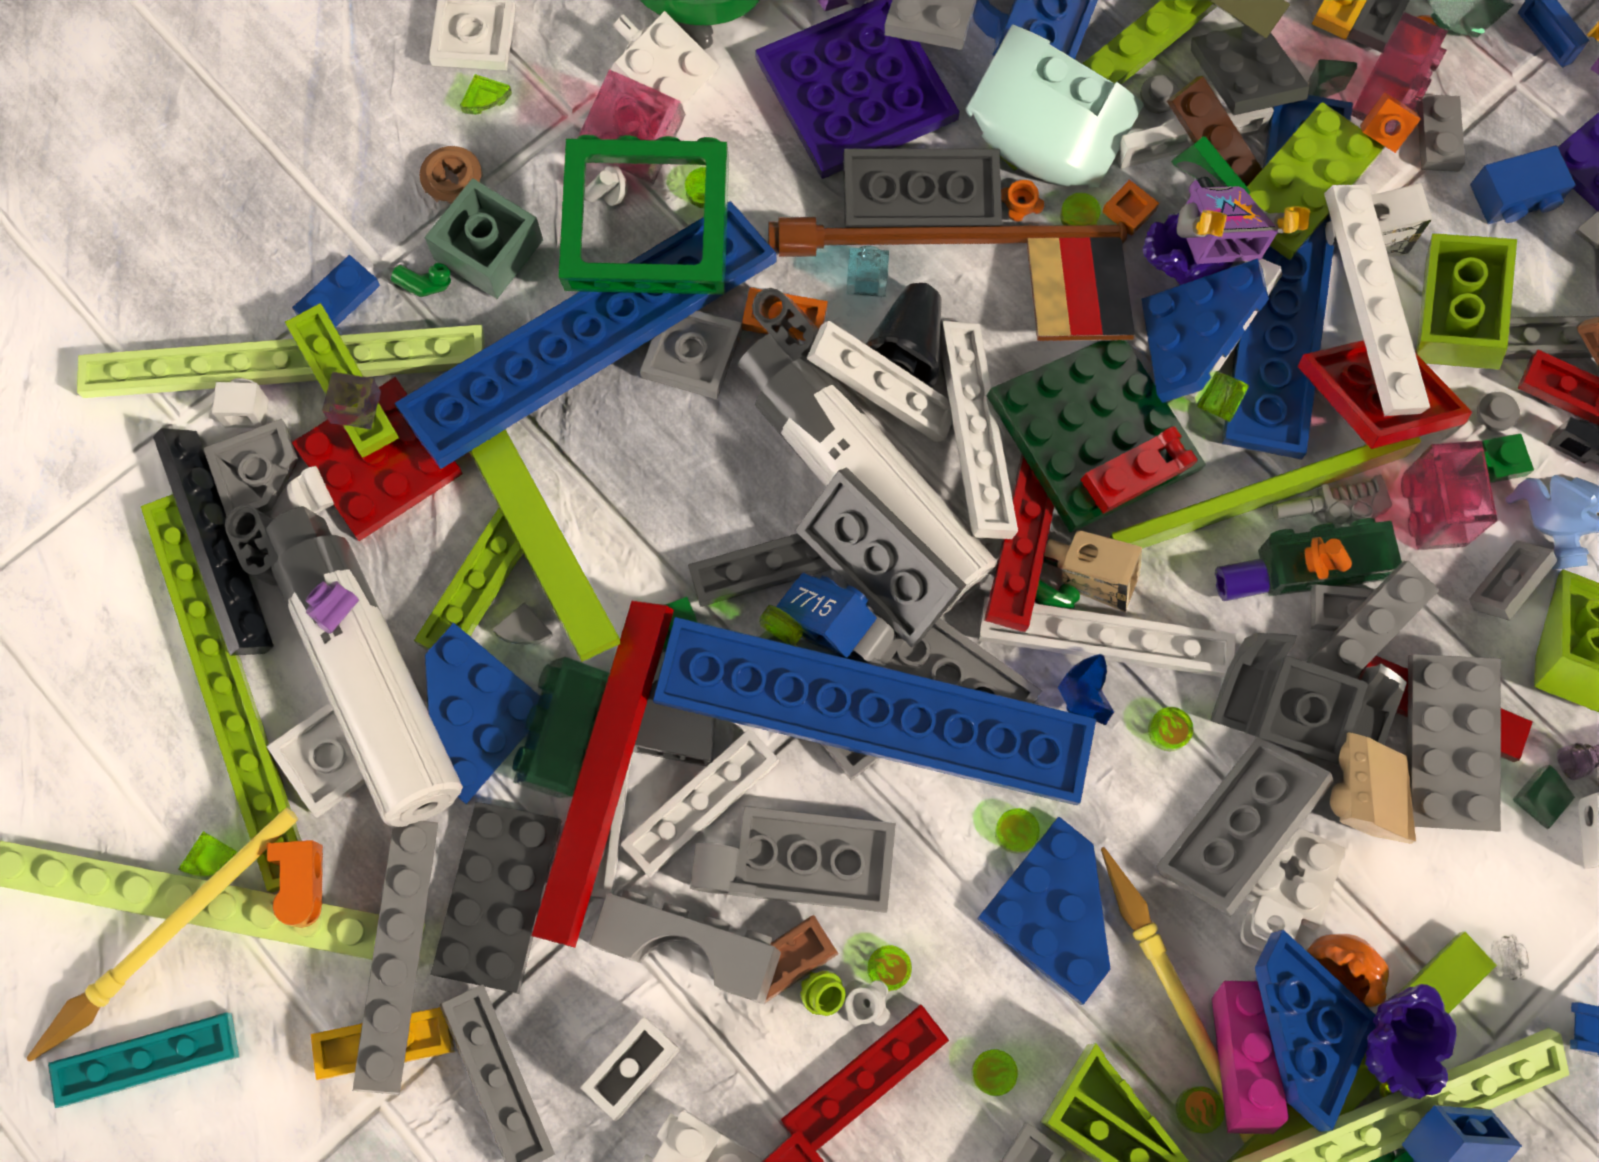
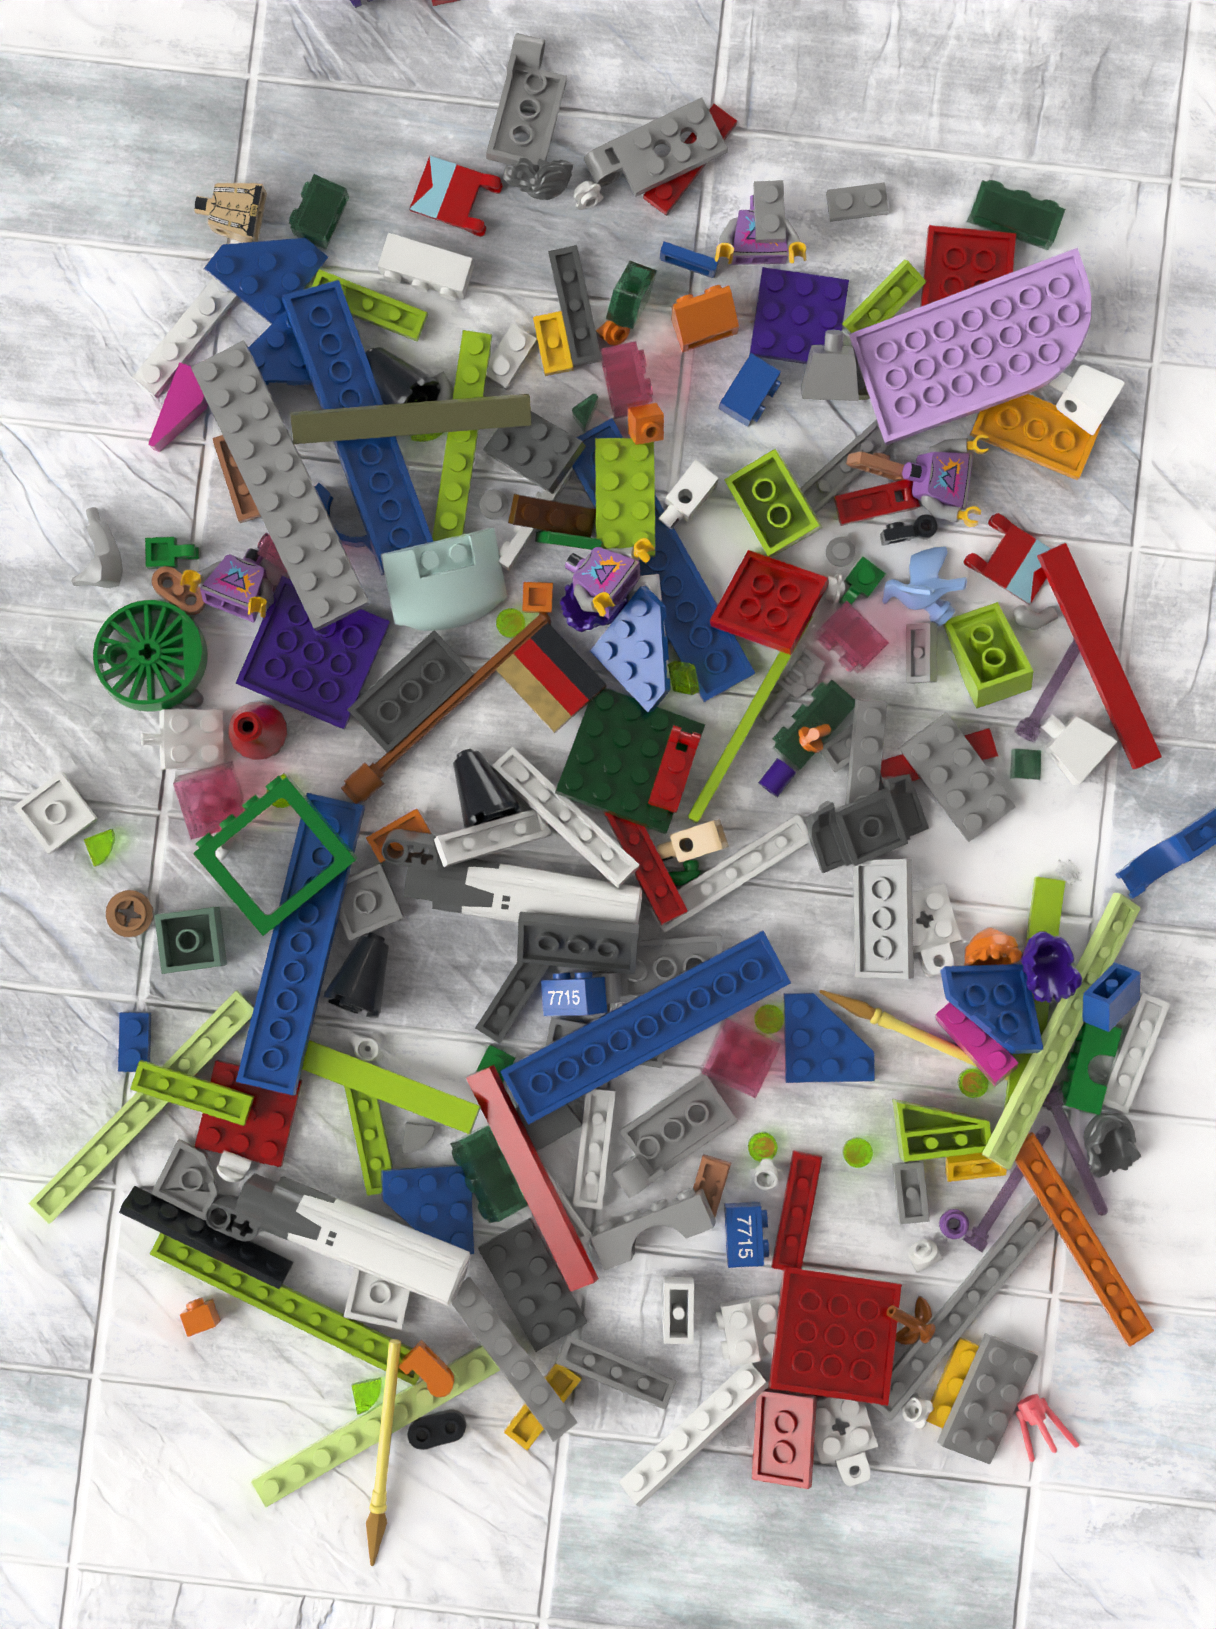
camera: 40 degrees left, 15 degrees up
teal tile [48,1012,239,1108] -> none
white plate [212,378,269,428] -> none
medium lavender plate [305,581,359,634] -> none
plate [322,372,381,429] -> none
green arm [391,263,451,297] -> none
clear neon green tile [759,605,803,646] -> none
lime plate [800,970,846,1016] -> none
clear light blue plate [846,246,889,297] -> none
orange plate [1001,180,1044,222] -> none
clear blue plate [1057,654,1114,725] -> none
clear neon green tile [1148,707,1193,752] -> none
white plate [1324,184,1430,416] -> none
tan slope [1330,732,1416,844] -> none
light grey plate [1417,94,1465,171] -> none
none -> orange plate [180,1297,221,1337]
none -> red cone [228,701,287,760]
none -> black cone [323,933,389,1018]
none -> white plate [352,1033,384,1062]
none -> black plate [407,1409,466,1450]
none -> orange slope [671,285,739,353]
none -> clear pink brick [700,1017,781,1098]
none -> blue brick [724,1202,769,1268]

